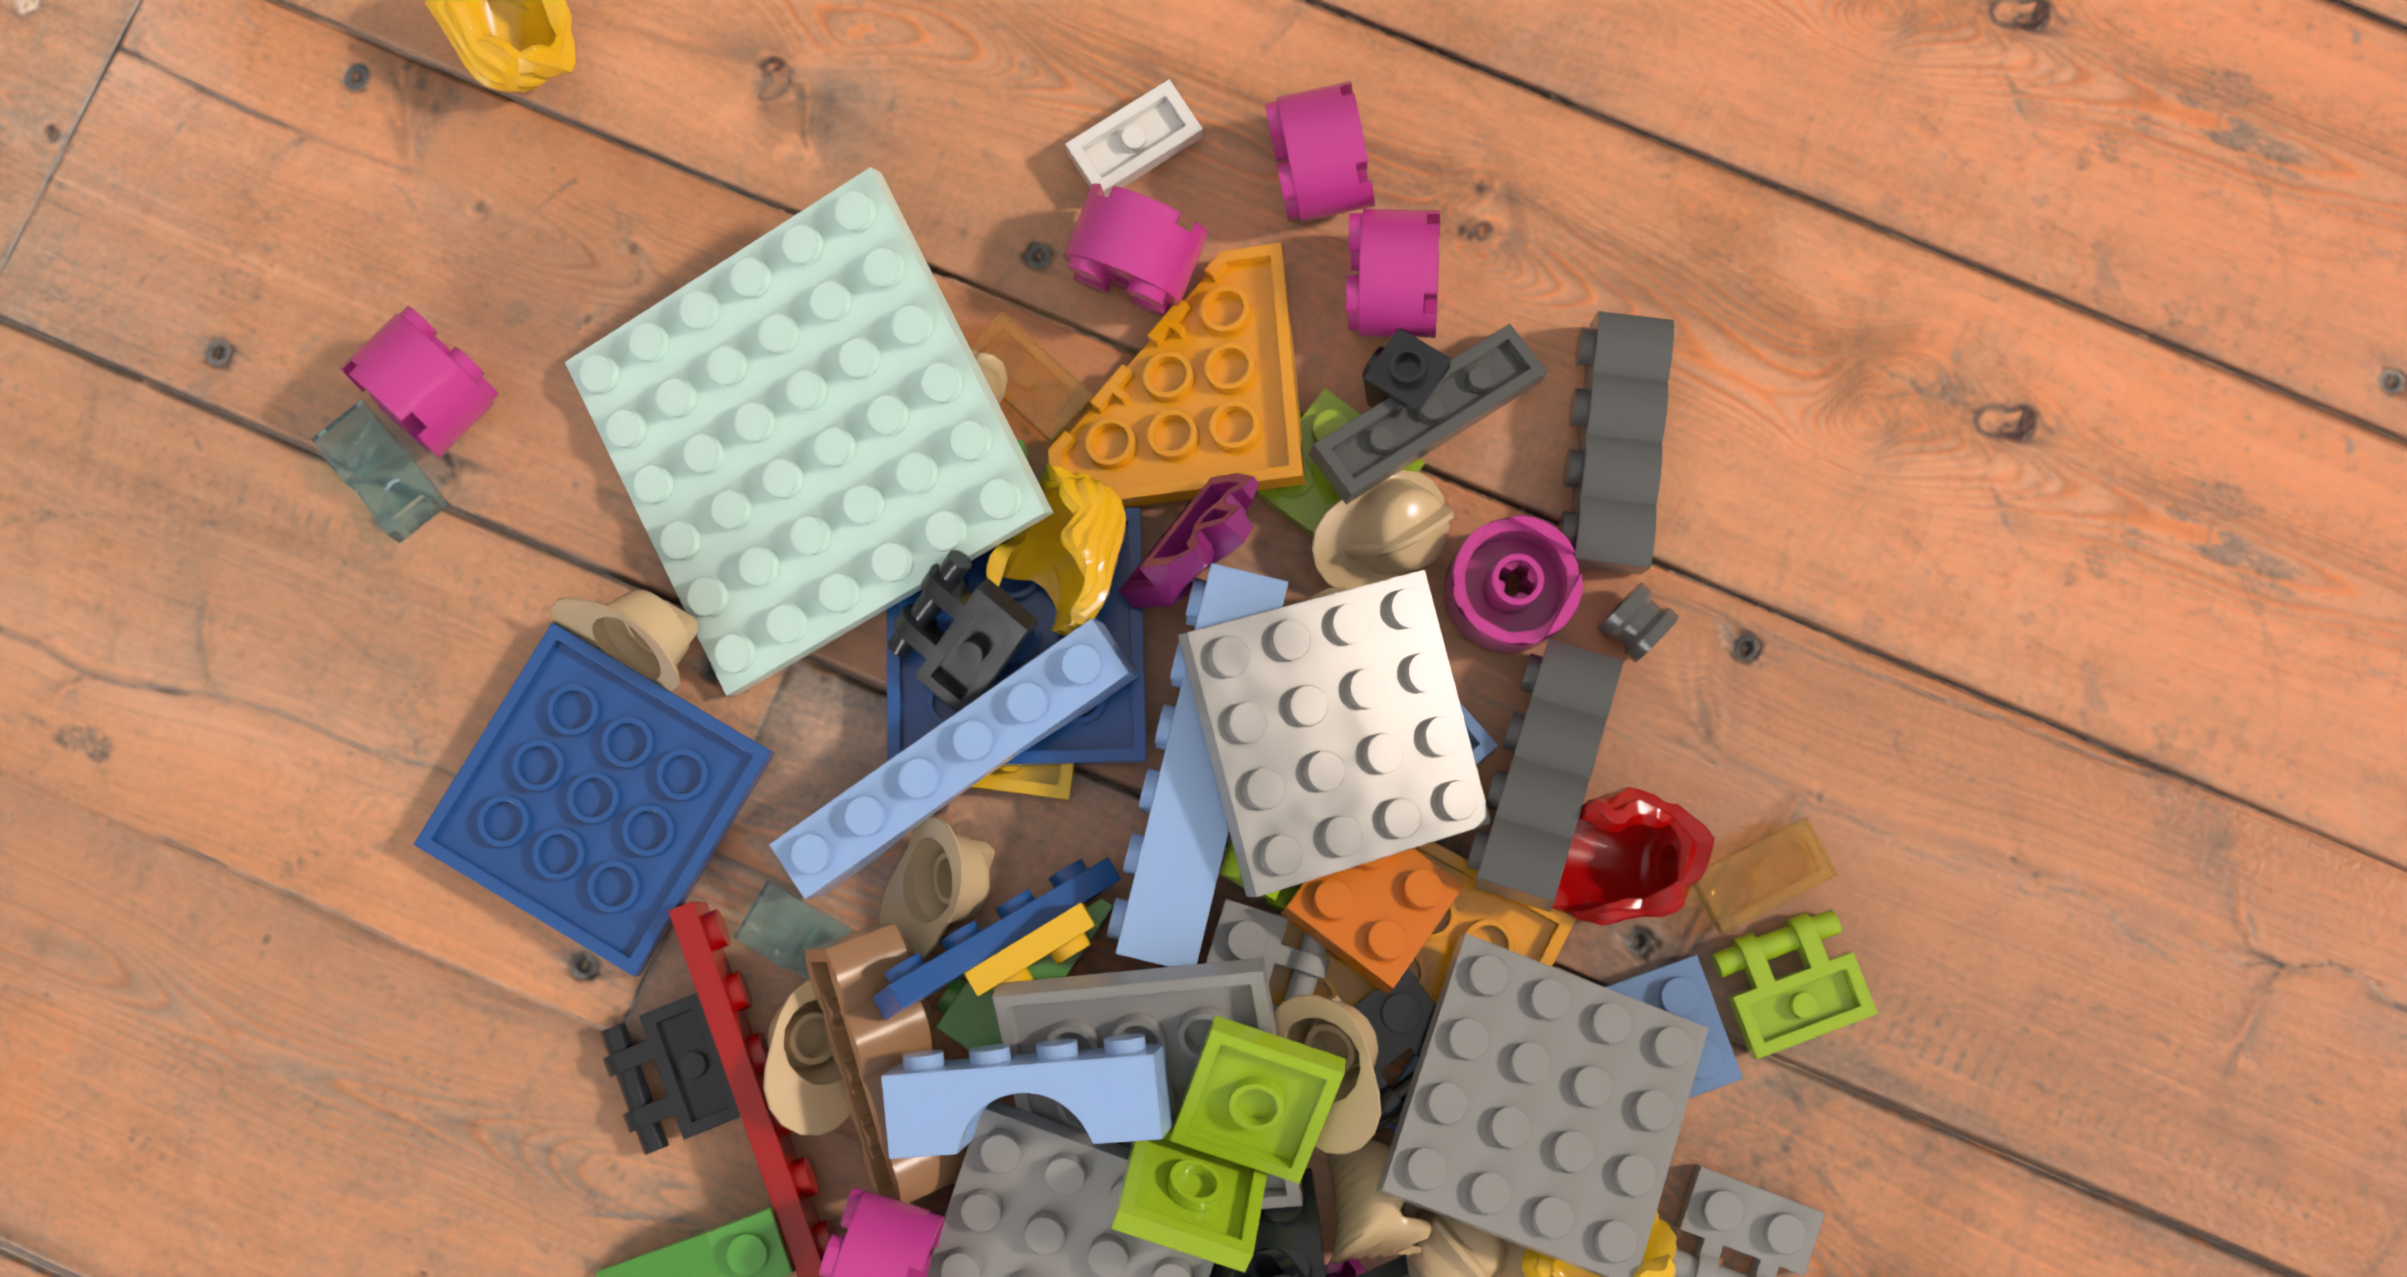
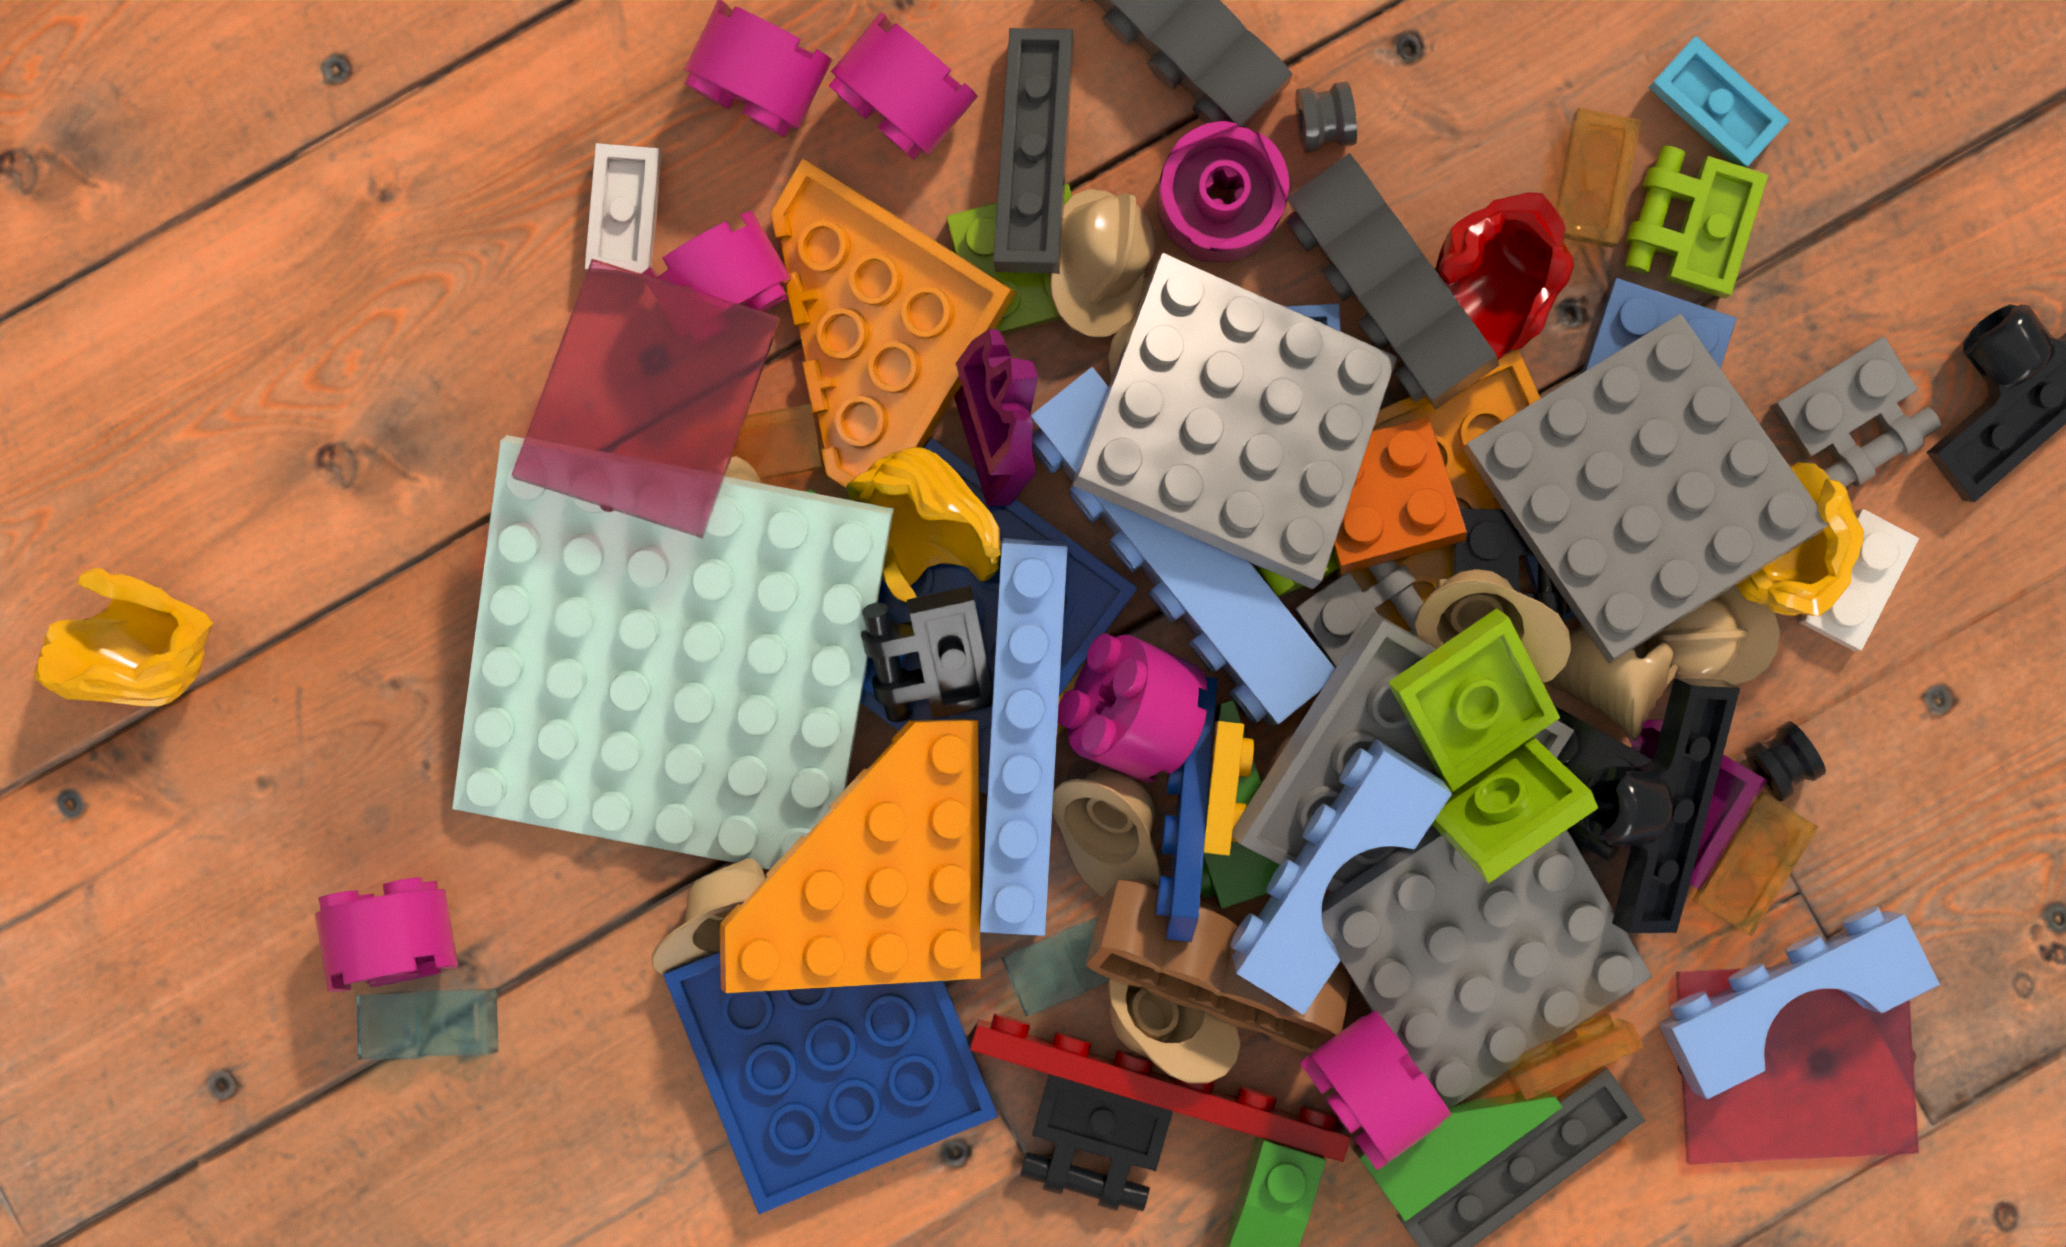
camera: 50 degrees left, 5 degrees up
black bracket [1362,329,1450,413] -> none
none -> clear pink piece [511,258,780,539]
none -> light orange plate [720,719,981,993]
none -> dark pink brick [1057,633,1208,783]
none -> medium azure plate [1648,36,1790,168]

